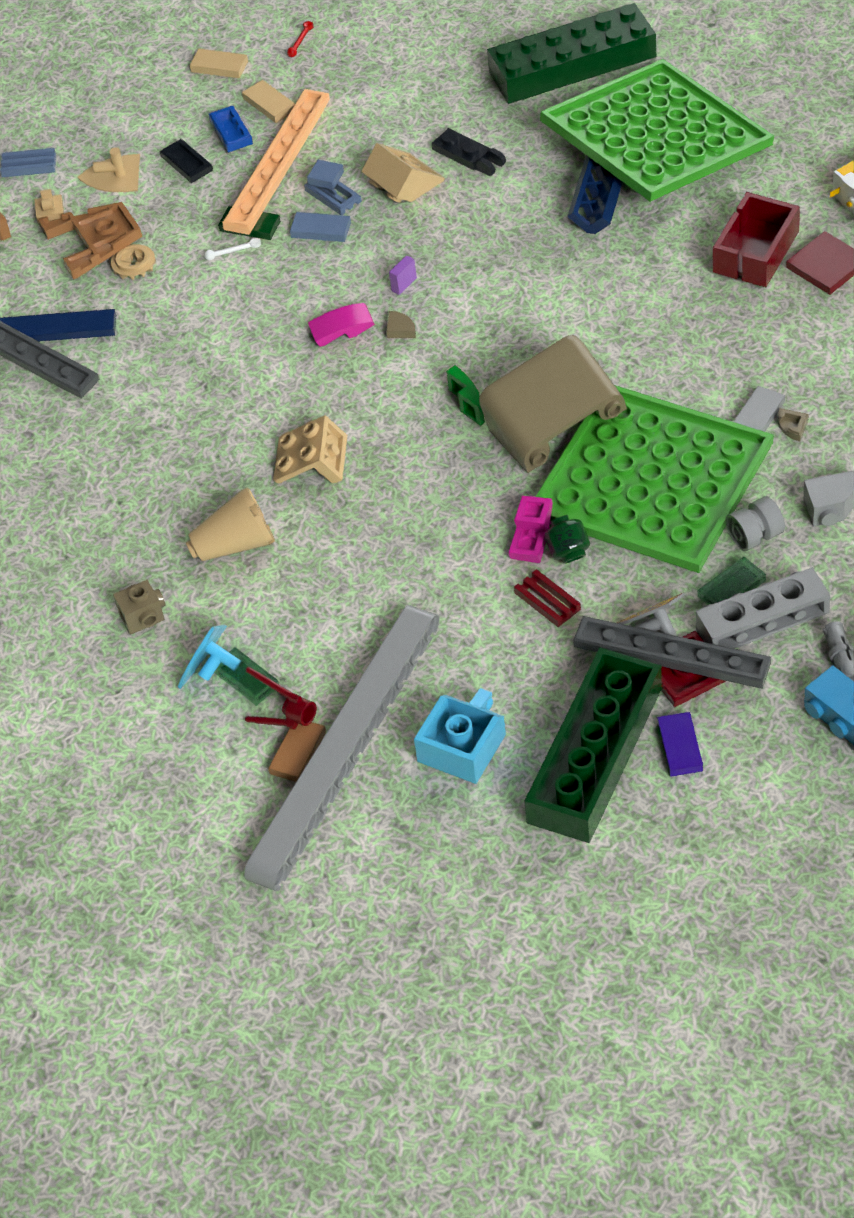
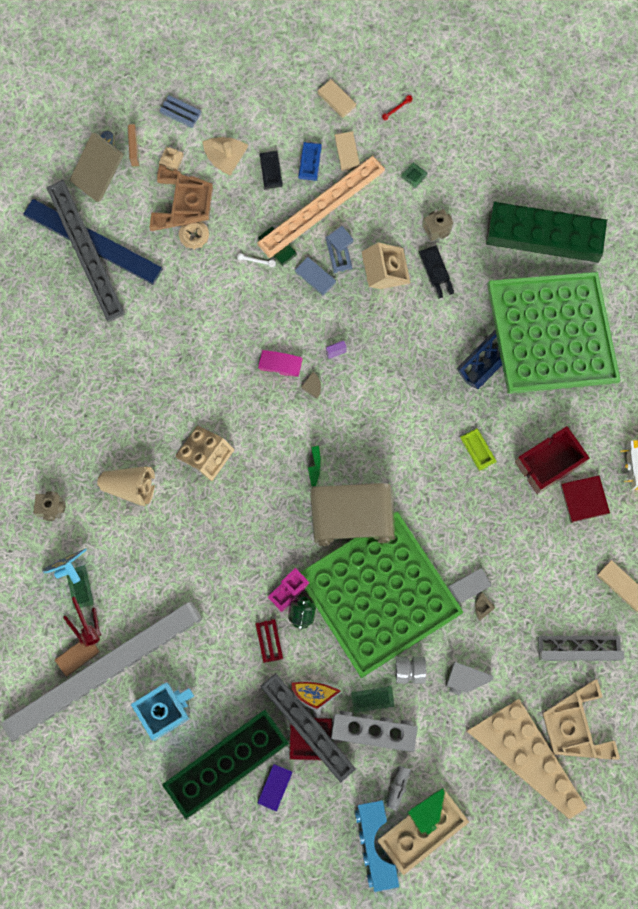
camera: 25 degrees right, 25 degrees up
none -> clear green tile [401,162,428,189]
none -> dark tan brick [422,209,453,242]
none -> lime tile [460,428,497,471]

